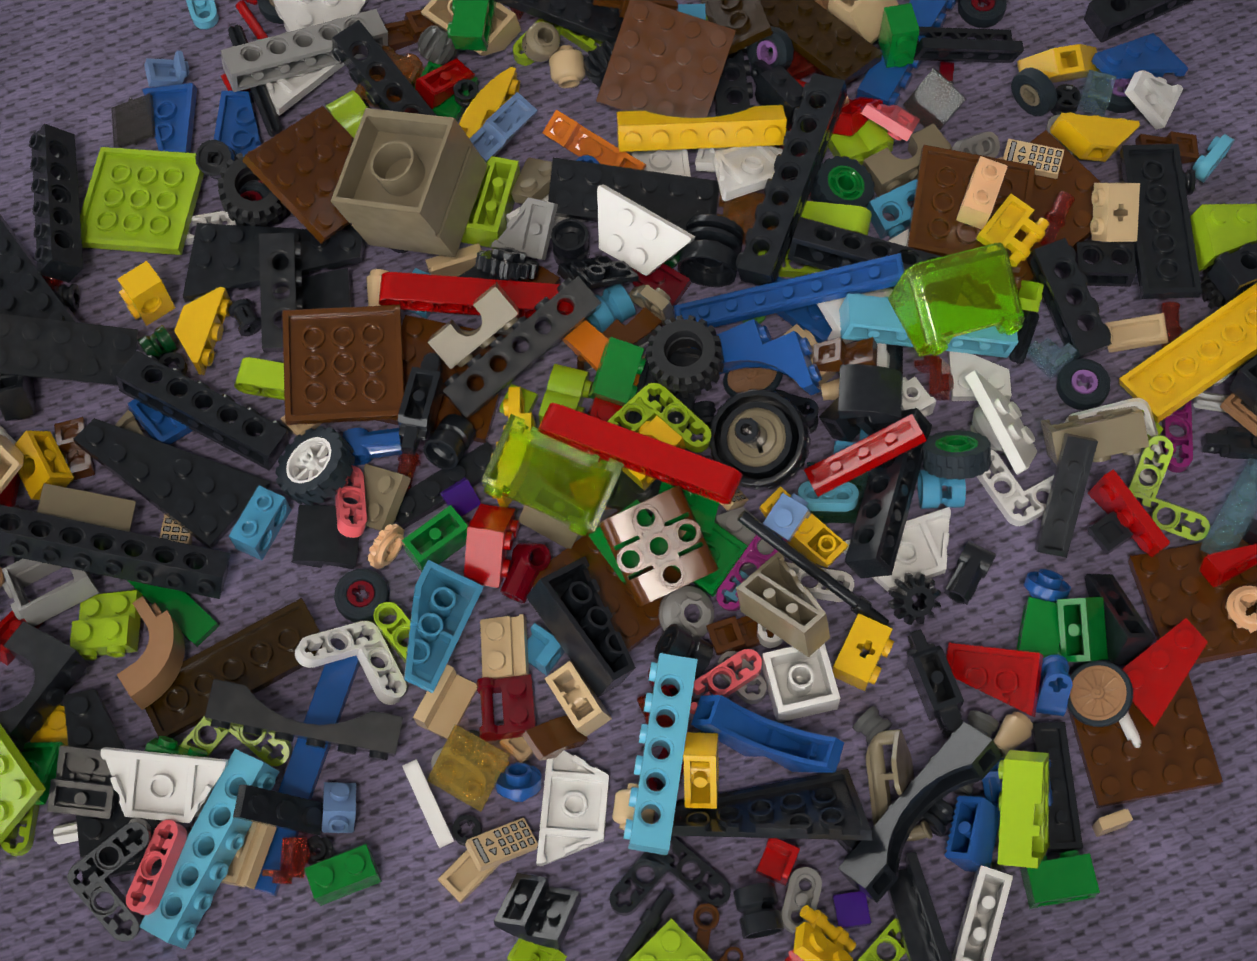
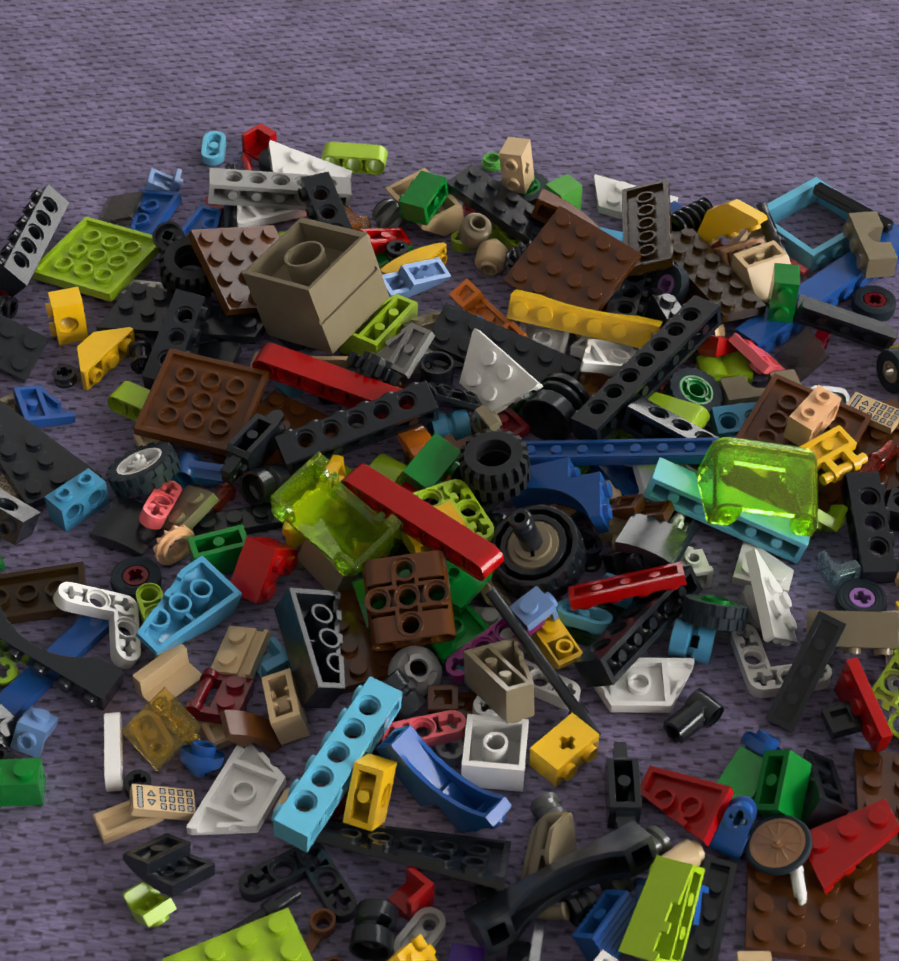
camera: 15 degrees right, 20 degrees down
black brick [116,351,288,471] -> none
dark green wheel [137,325,178,360] -> none
reddish brown slope [384,9,438,52] -> none
arch [428,282,519,369] -> none
dark purple tile [440,477,482,517] -> none
dark red piece [500,542,551,604] -> none
black gear [888,572,941,625] -> none
clear red bracket [914,355,954,401] -> none
black axle [1009,311,1040,364] -> none

